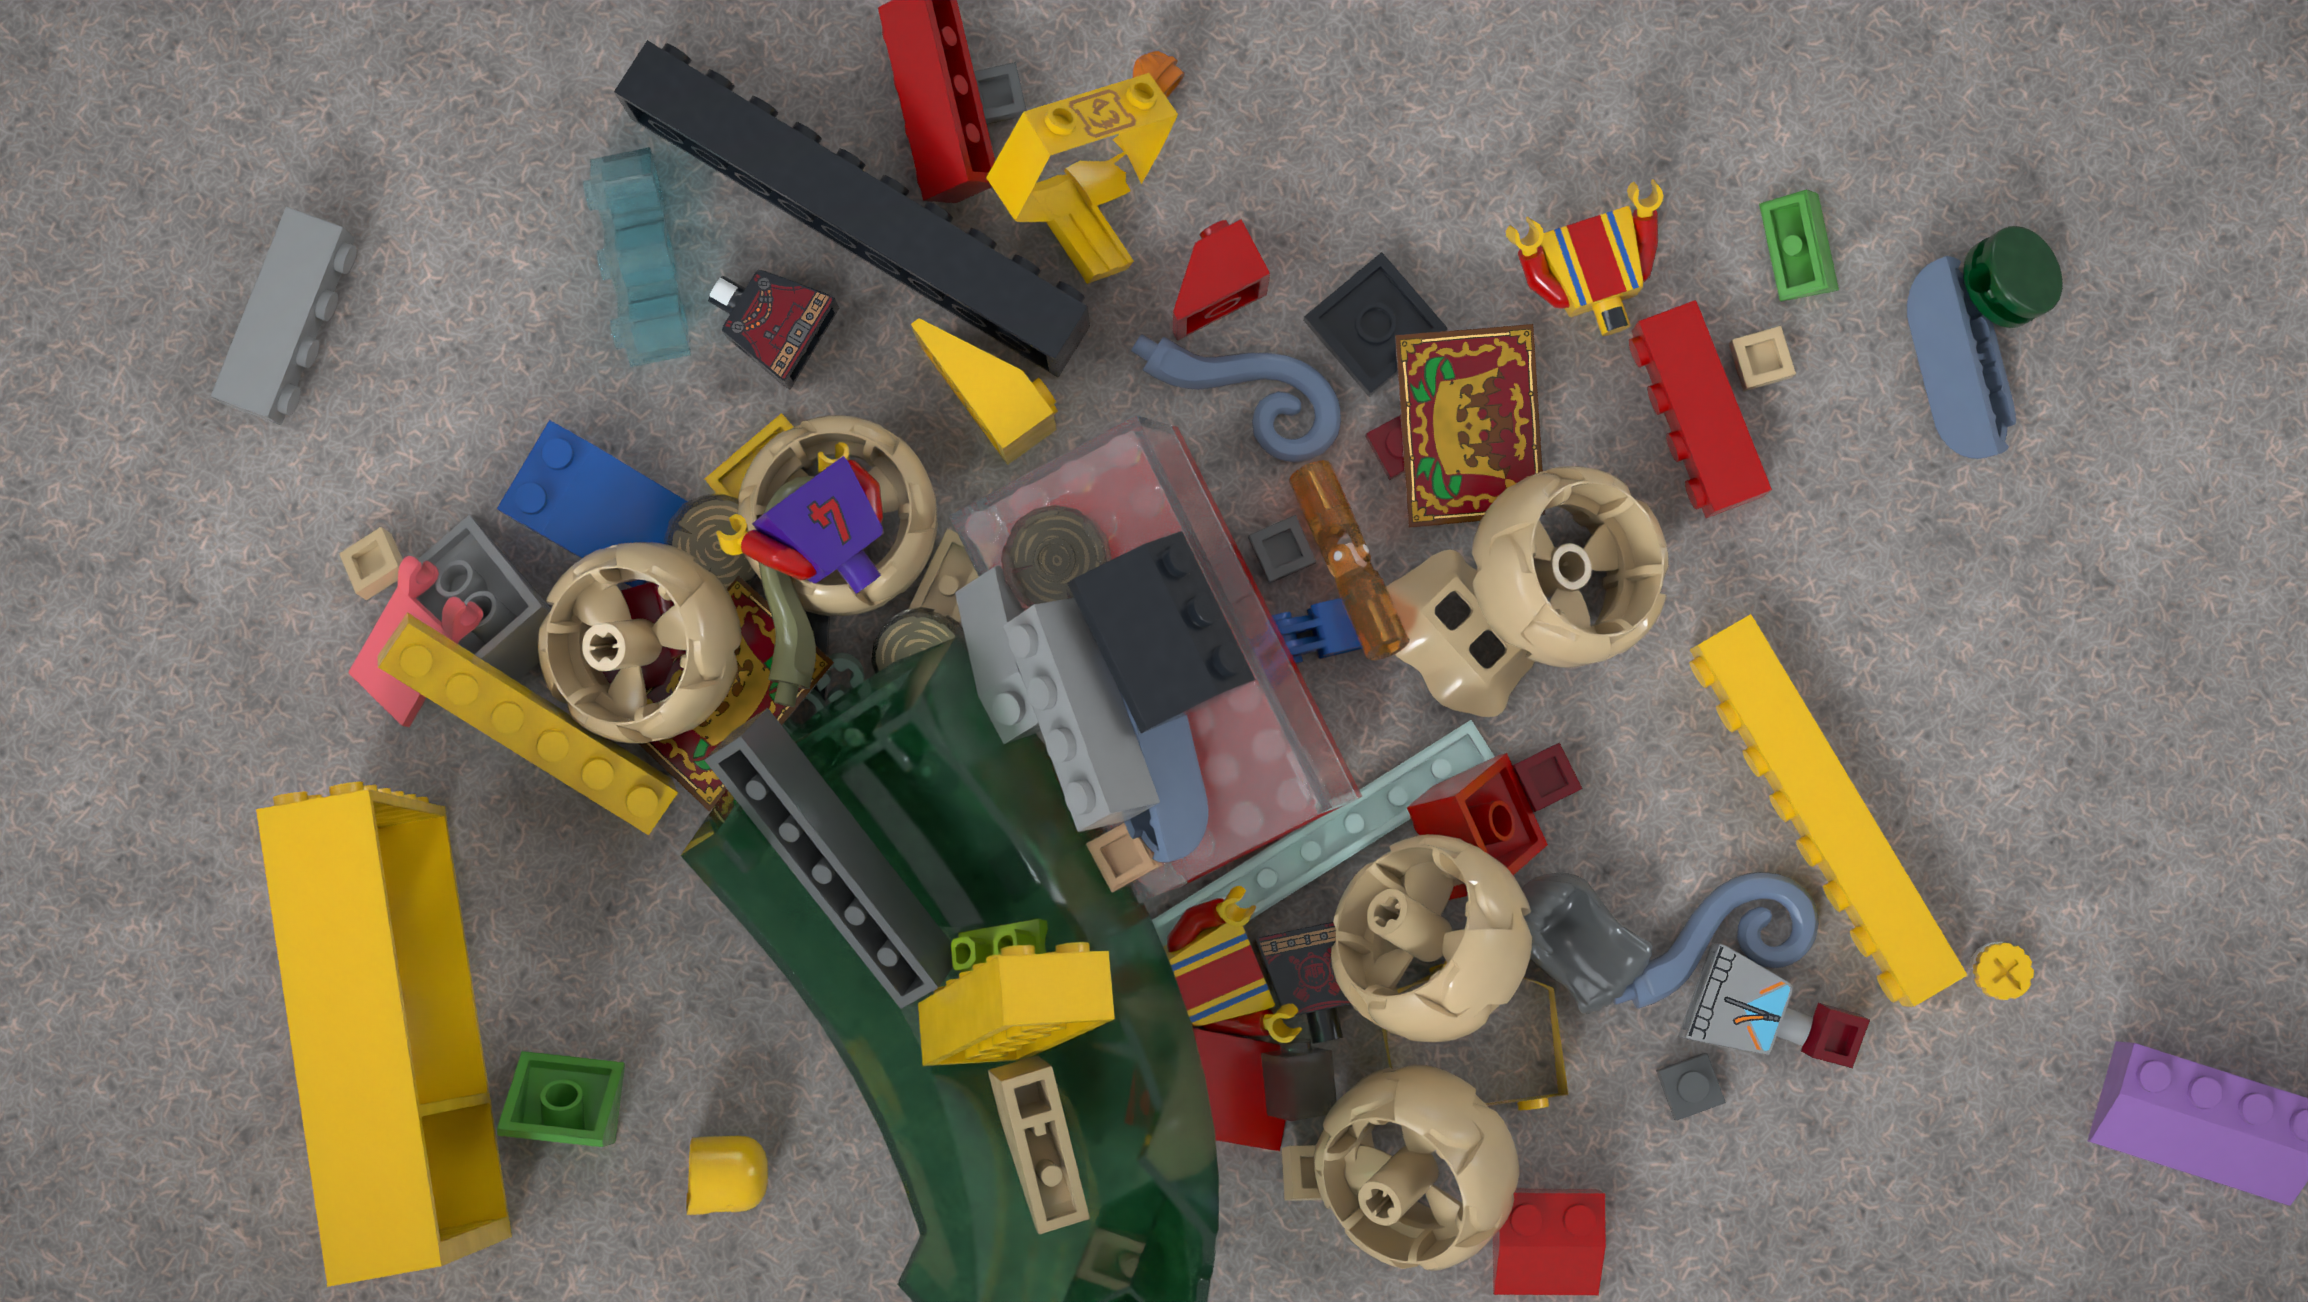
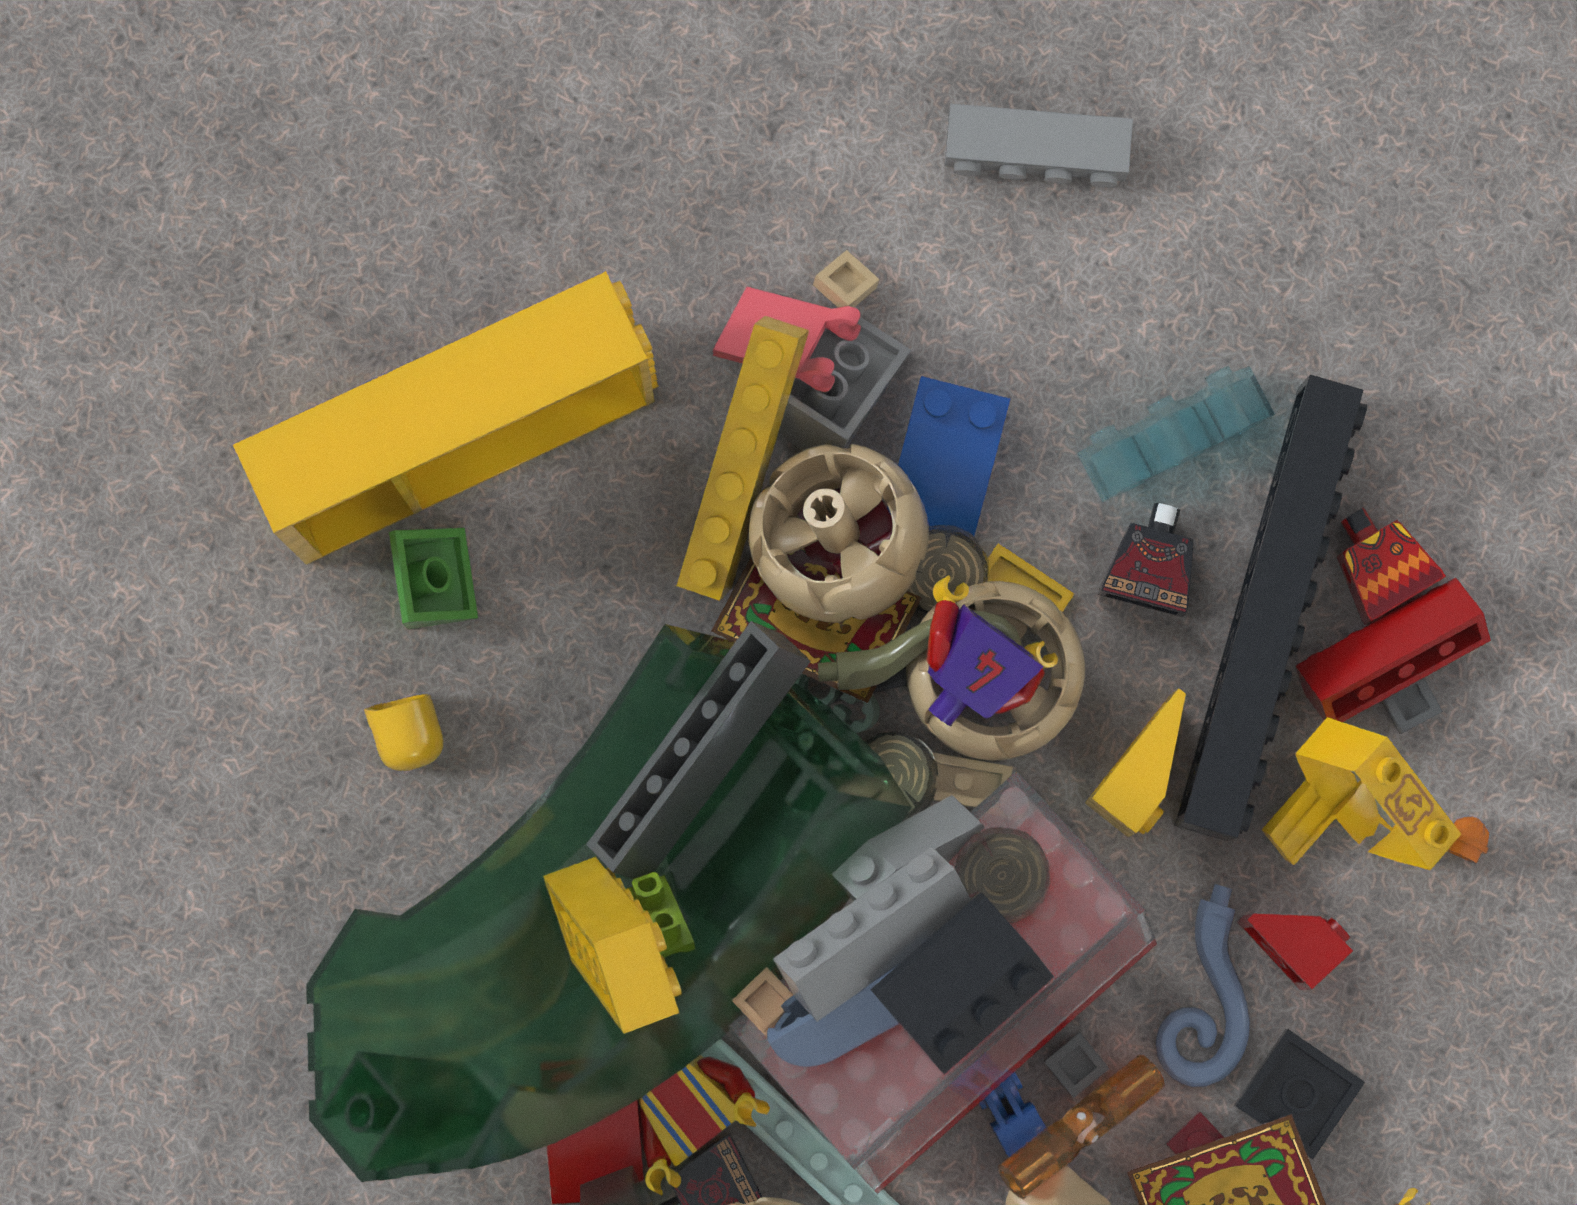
camera: 70 degrees right, 0 degrees up
tan slope [988,1055,1090,1235] -> none
none -> torso [1337,508,1446,625]

